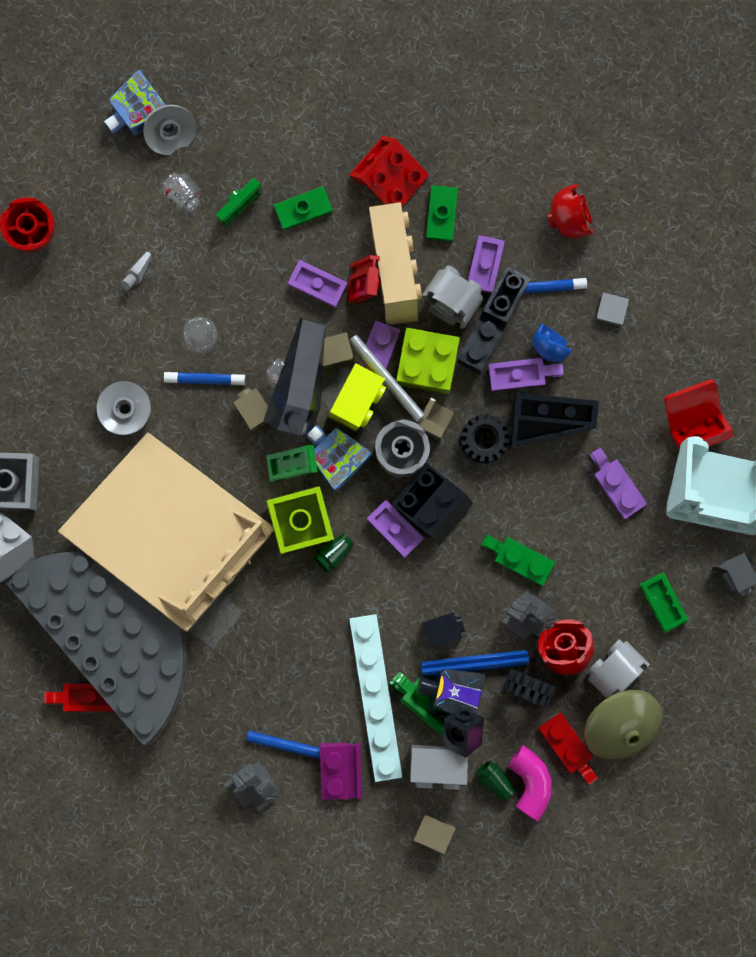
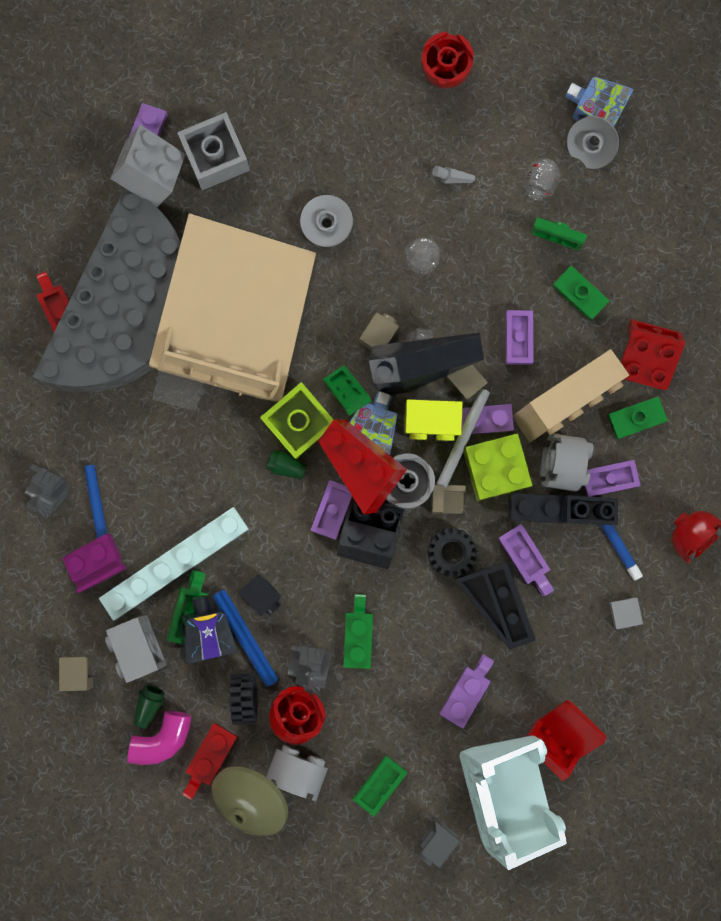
camera: 60 degrees right, 0 degrees up
blue bar [164,372,245,385] -> none
red plate [347,255,381,303] -> none
black brick [443,707,484,758] -> none
blue hair [532,323,572,362] -> none
none -> red wedge [318,419,407,515]

